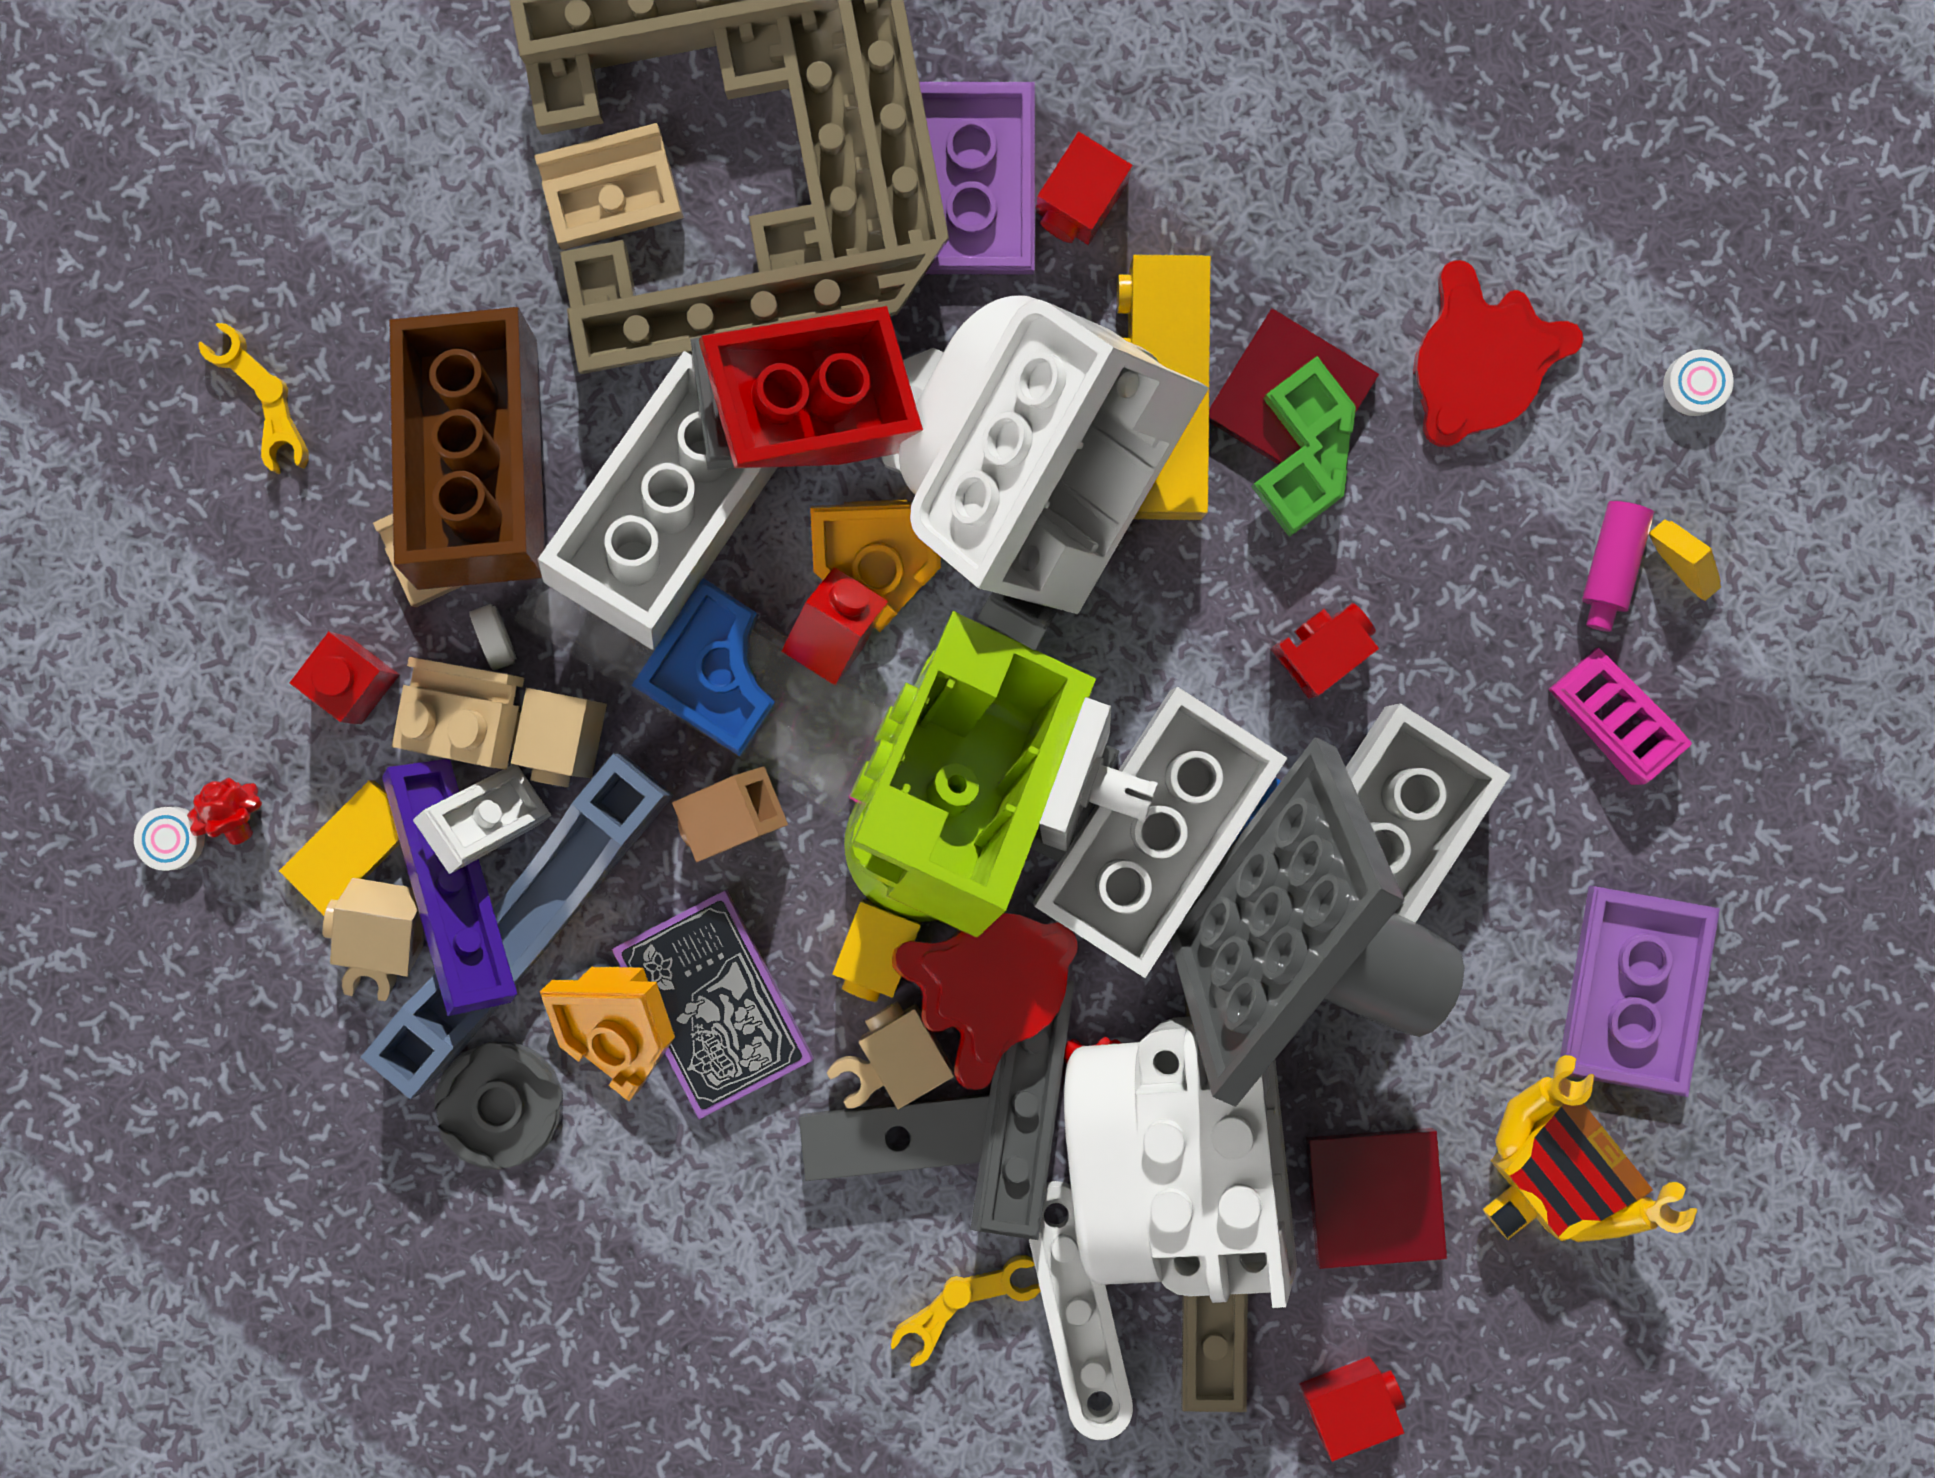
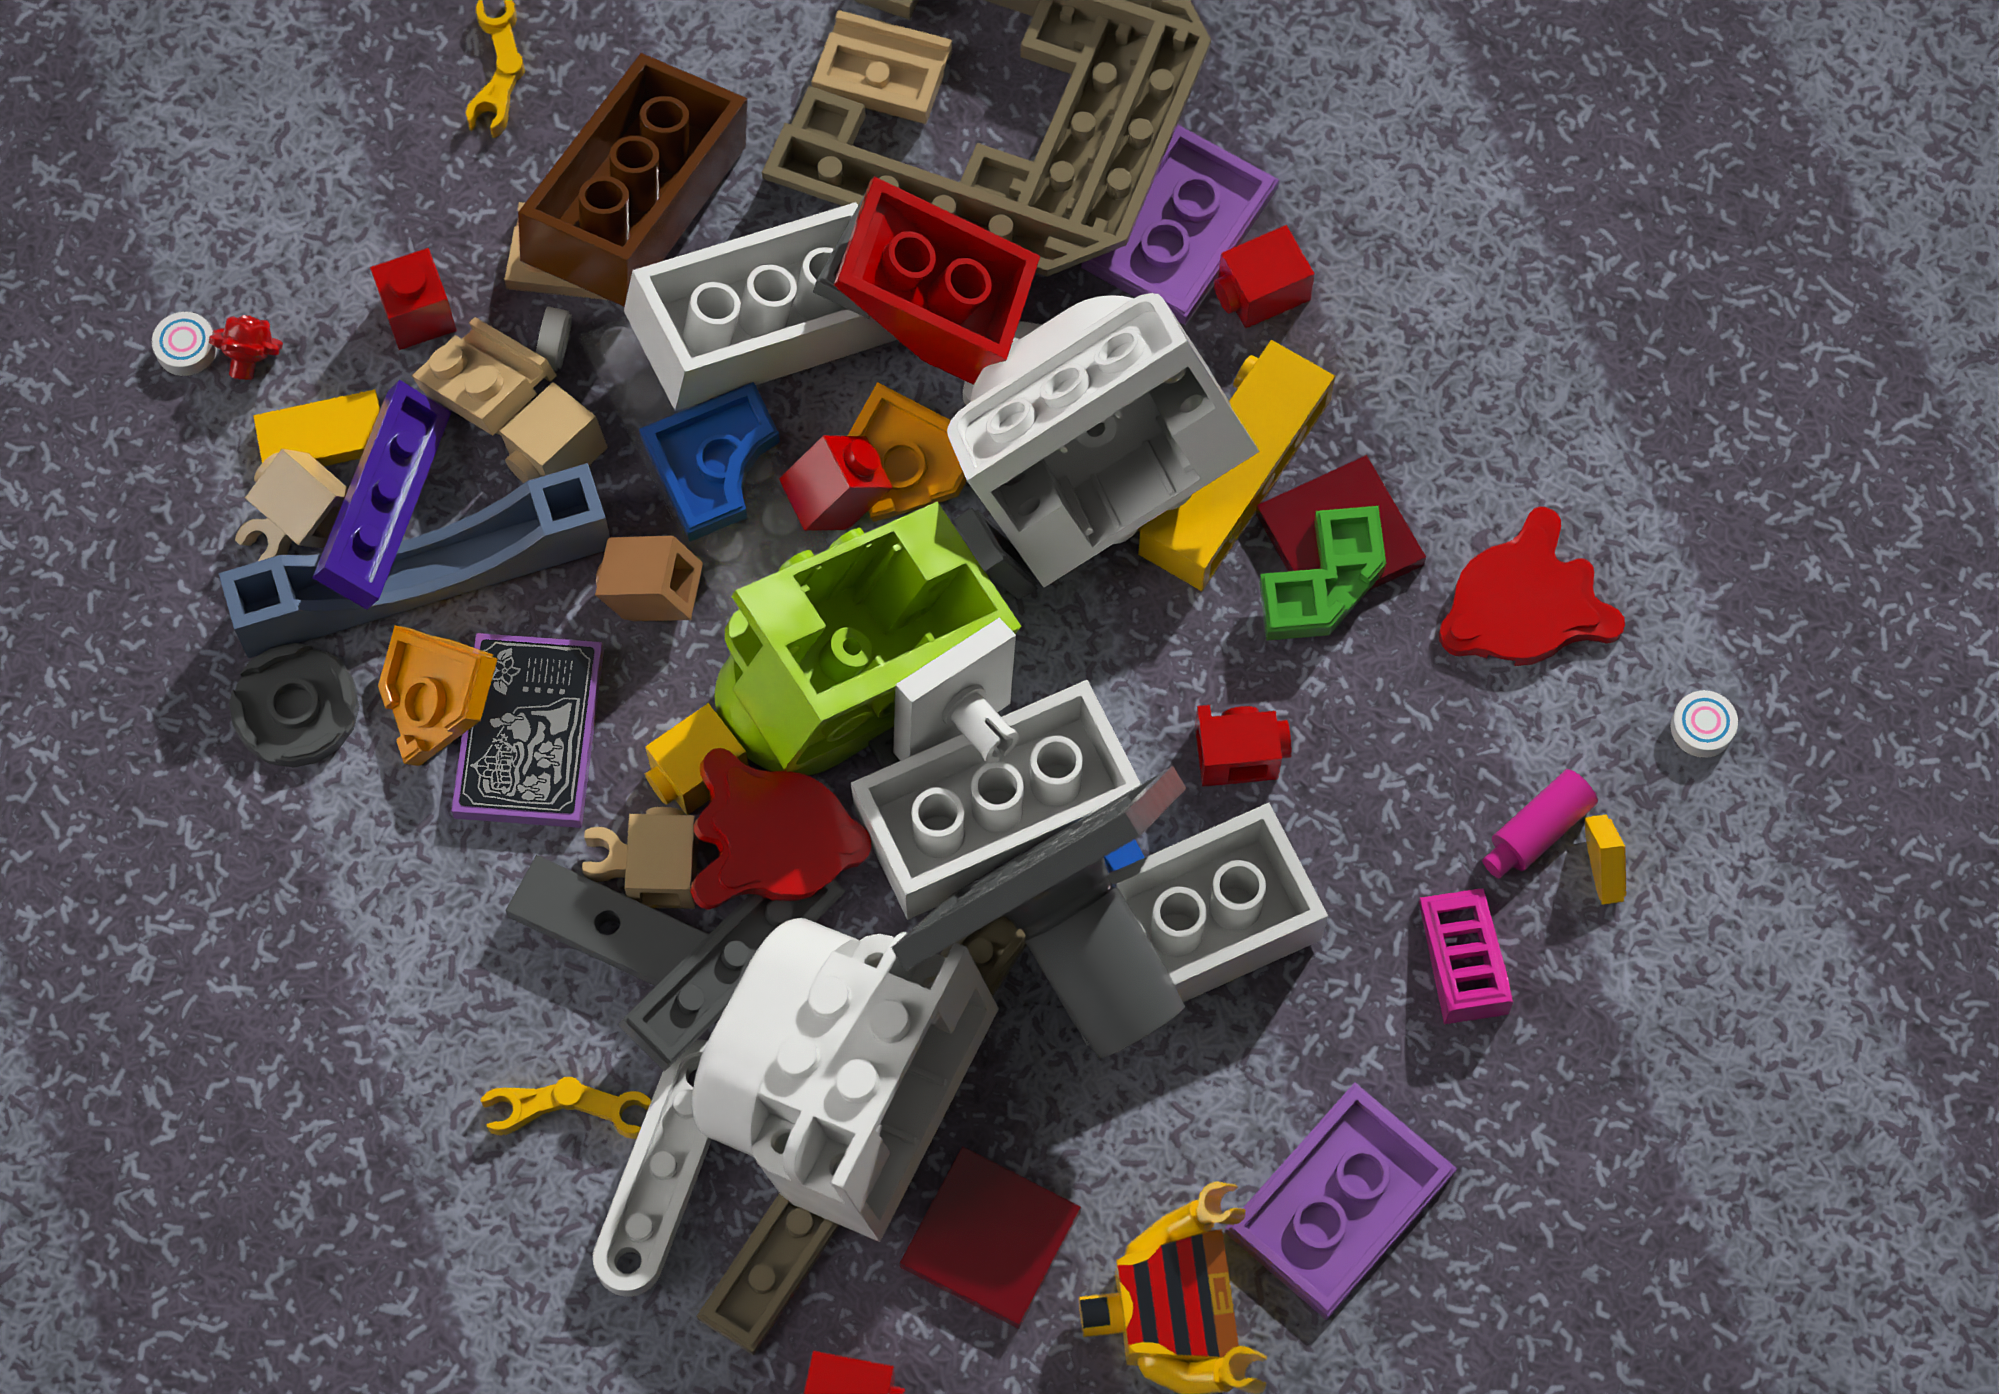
camera: 30 degrees right, 20 degrees down
white plate [413,764,551,874] -> none

